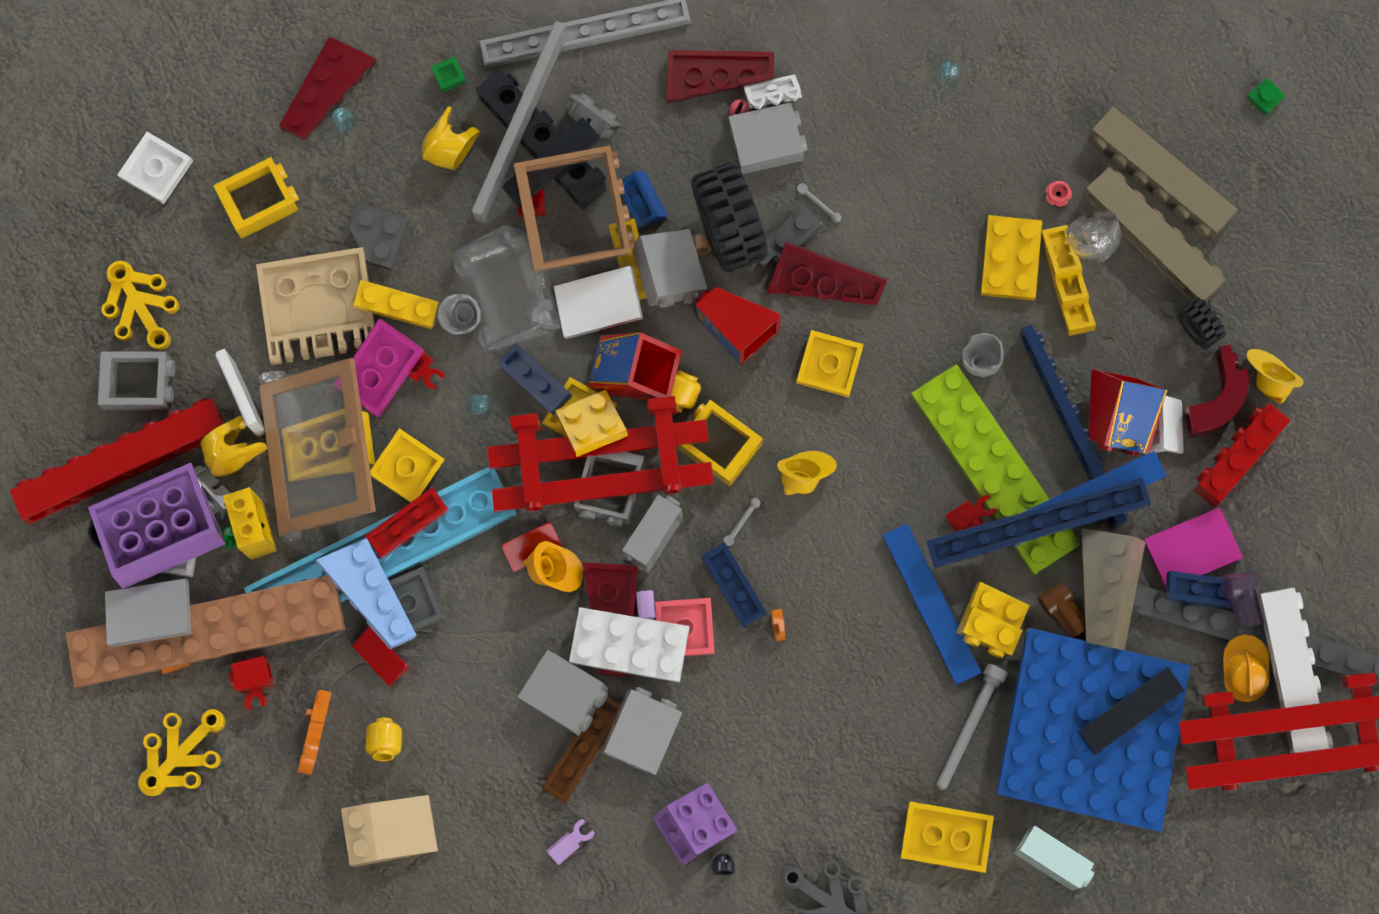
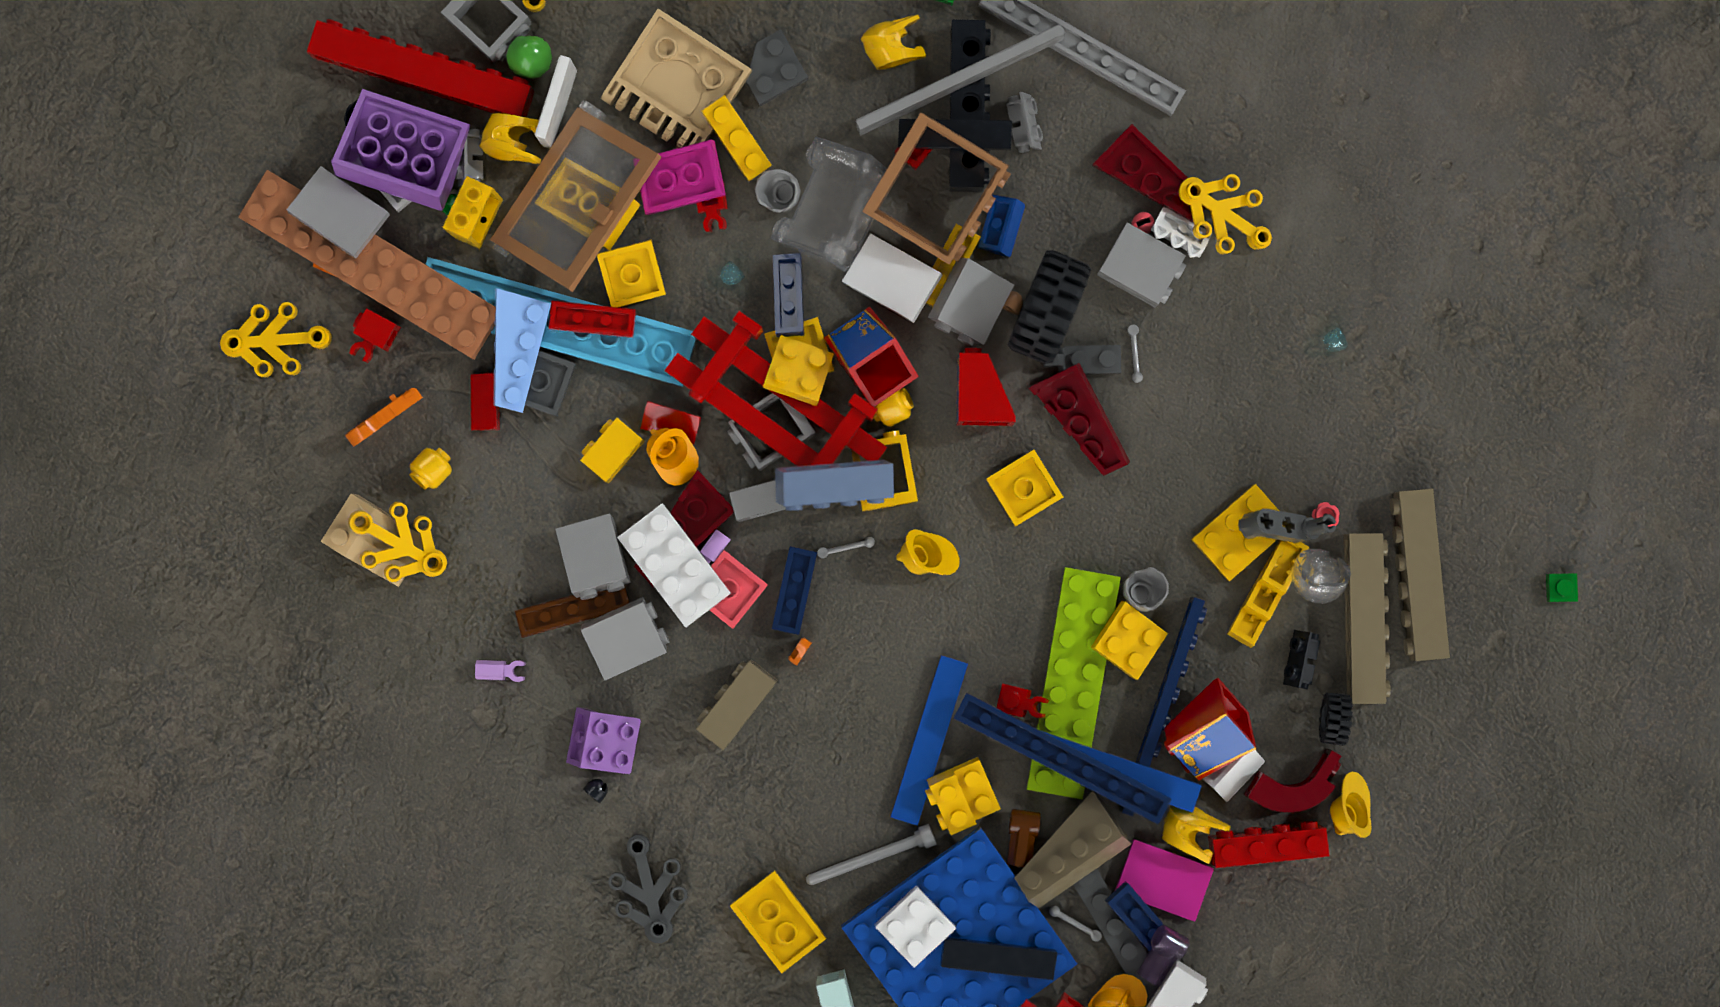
camera: 40 degrees right, 10 degrees up
none -> yellow plant [348,502,447,582]
none -> bright green hair [507,36,552,78]
none -> yellow brick [580,418,645,483]
none -> dark tan brick [696,660,778,750]
none -> sand blue brick [775,460,894,511]
none -> white plate [875,885,956,968]
none -> light grey hinge [1049,906,1102,941]
none -> yellow plate [1091,601,1168,680]
none -> yellow helmet [1162,805,1231,864]
none -> yellow plant [1179,174,1272,254]
none -> dark grey beam [1238,509,1336,543]
none -> black hinge [1283,630,1321,690]

